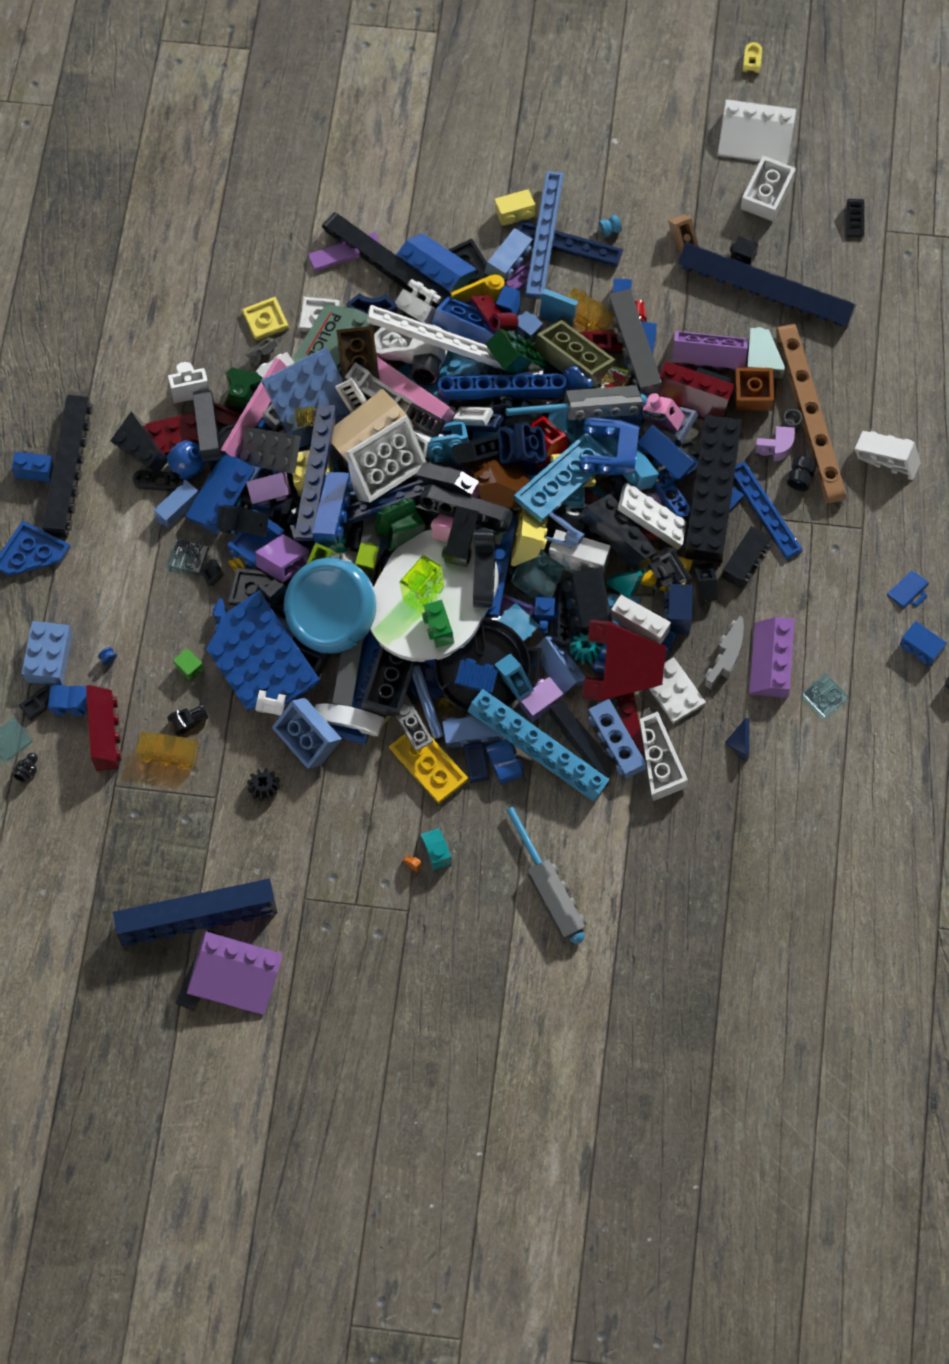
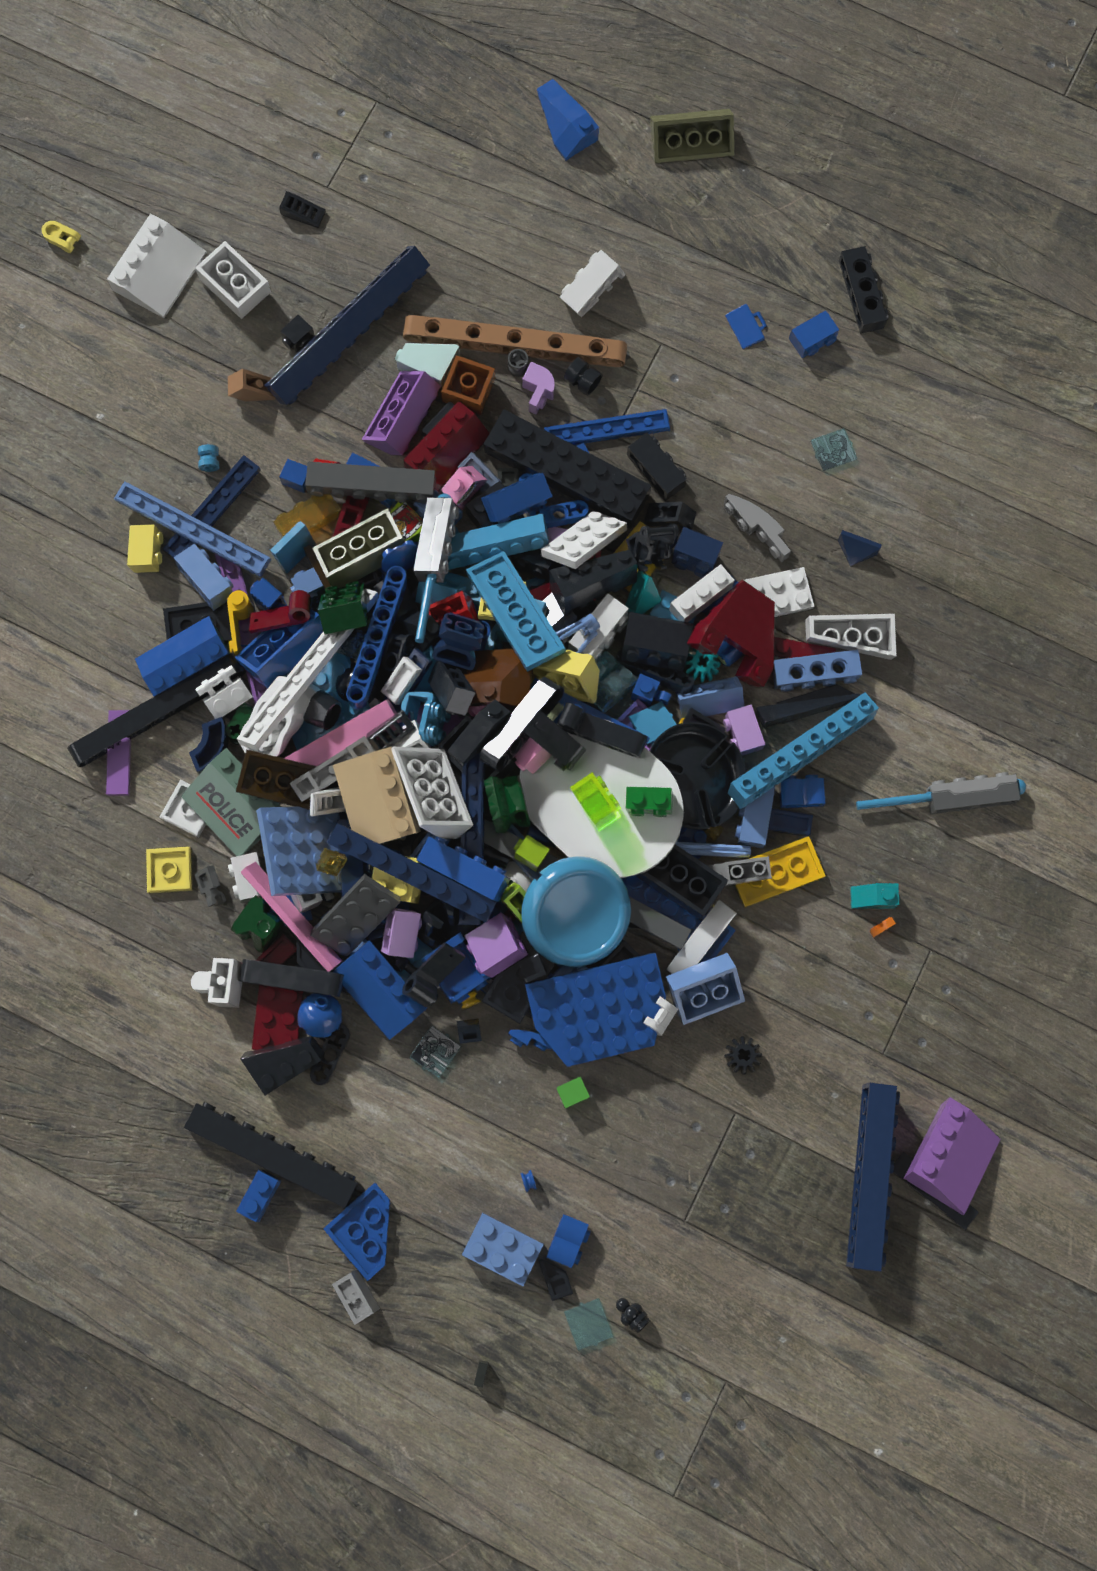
camera: 75 degrees left, 10 degrees up
dark red slope [86,685,122,771] -> none
clear yellow brick [136,731,200,769] -> none
medium blue window [153,480,198,528] -> none
black connector [167,703,209,736] -> none
blue brick [454,658,498,694] -> none
dark azure slope [494,654,534,701] -> none
blue connector [579,418,639,475] -> none
medium lavender slope [749,617,794,698] -> none

